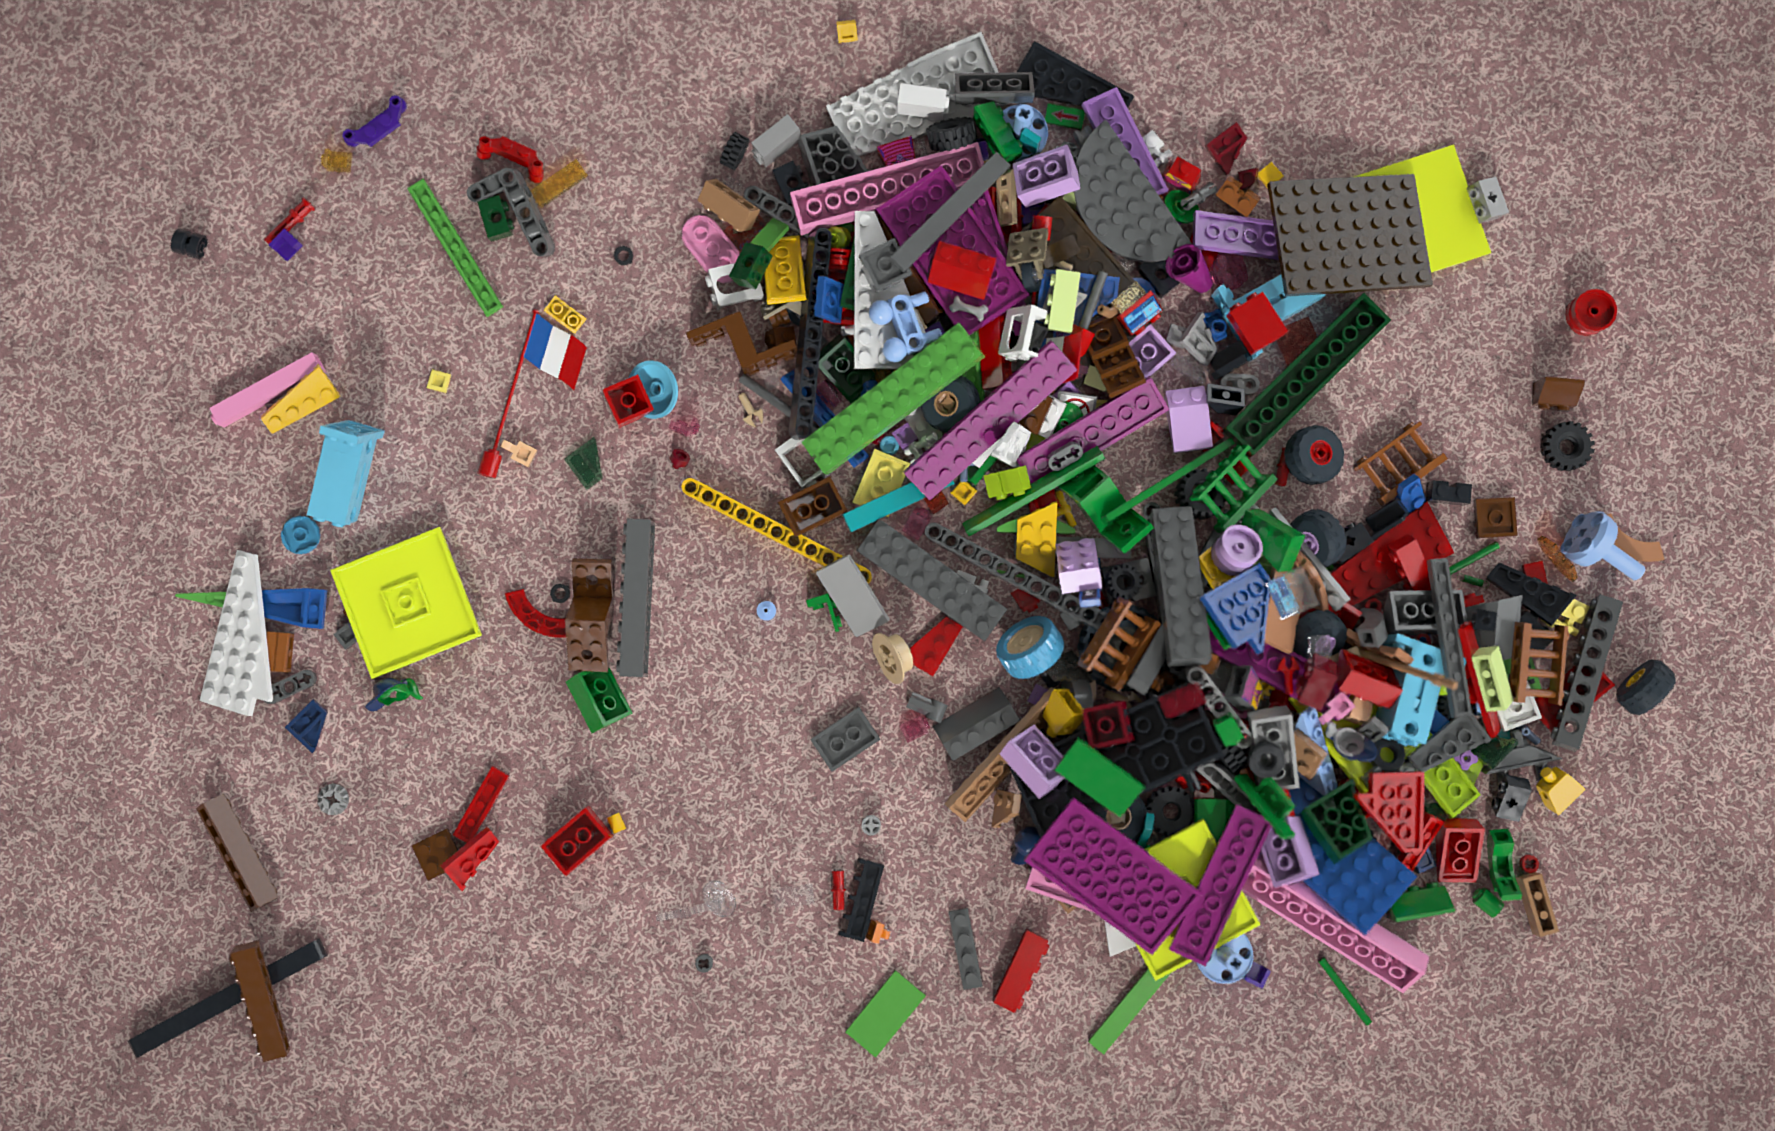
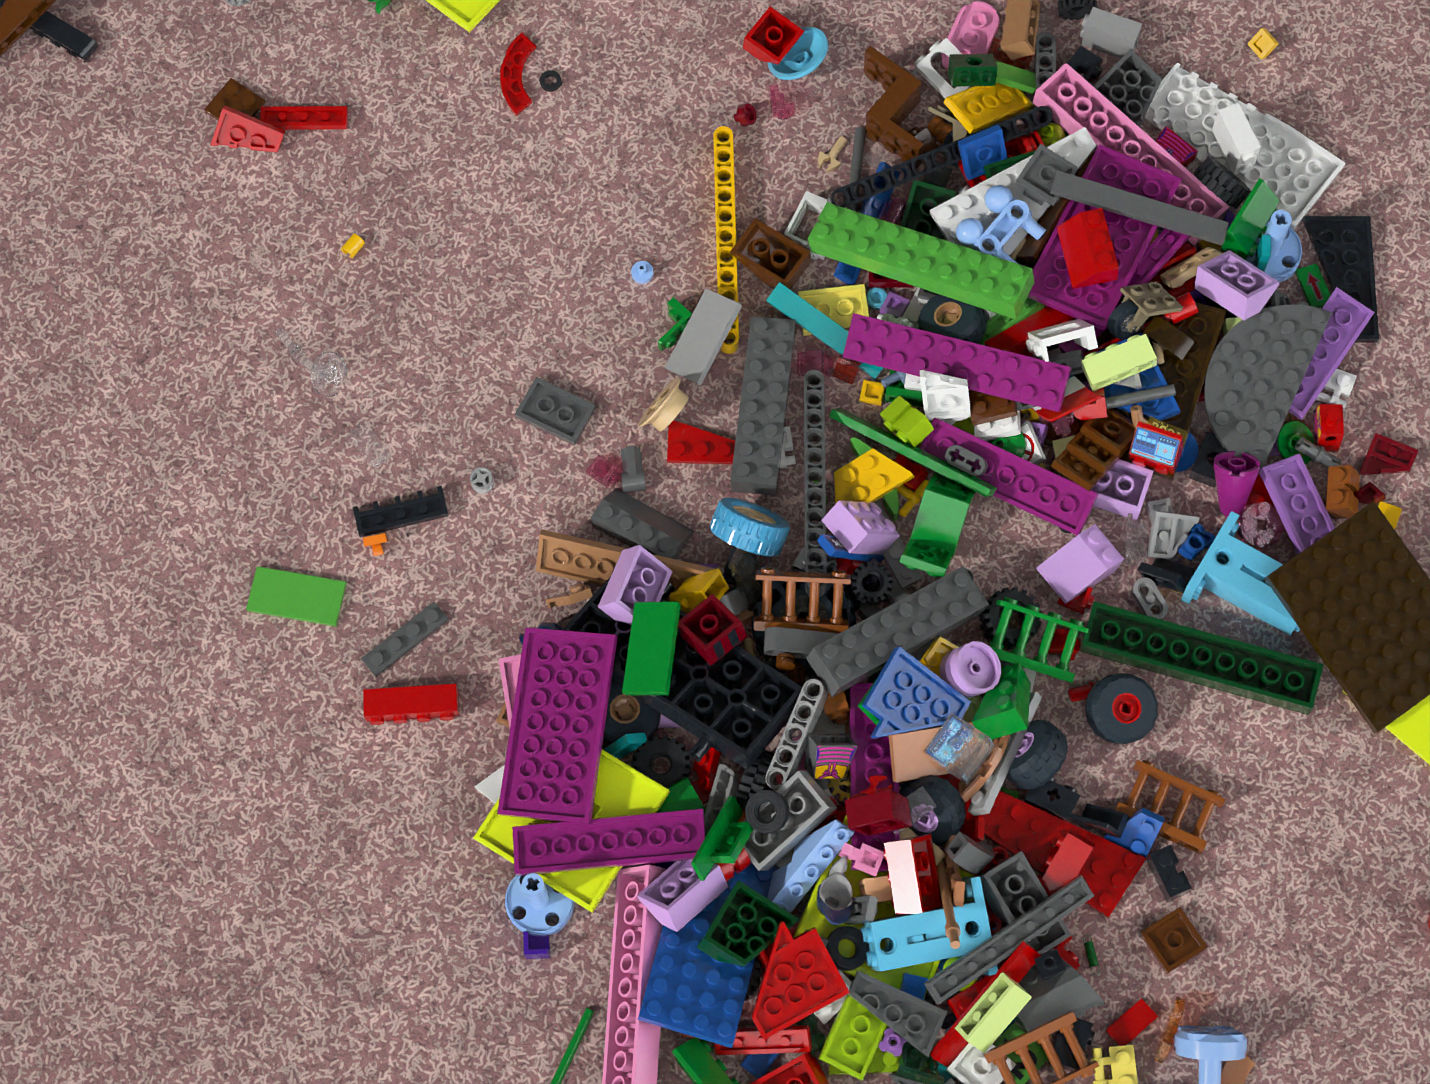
camera: 60 degrees right, 15 degrees down
red brick [540,806,614,877] -> none
clear green wing [564,437,603,490] -> none
reddish brown bracket [565,558,614,672] -> none
green slope [566,668,633,734] -> none
dark grey brick [616,519,655,677] -> none
dark grey bush [695,954,713,973] -> none
red axle [831,871,846,910] -> none
light grey piece [949,296,988,321] -> none
dark grey slope [955,72,1034,105] -> none
red bracket [1010,589,1040,613] -> none
bright green tile [1088,968,1172,1055] -> none
green tile [1100,438,1235,525] -> none
dark red brick [1159,682,1208,718] -> none
black slope [1206,383,1245,416] -> none
green brick [1212,712,1244,746] -> none
red brick [1226,292,1288,355] -> none
clear red tile [1276,316,1317,366] -> none
medium nougat wing [1294,729,1328,781] -> none
green bar [1449,541,1500,575] -> none
black wing [1486,563,1577,626] -> none
reddish brown slope [1532,376,1585,412] -> none
black tyre [1540,421,1595,471] -> none

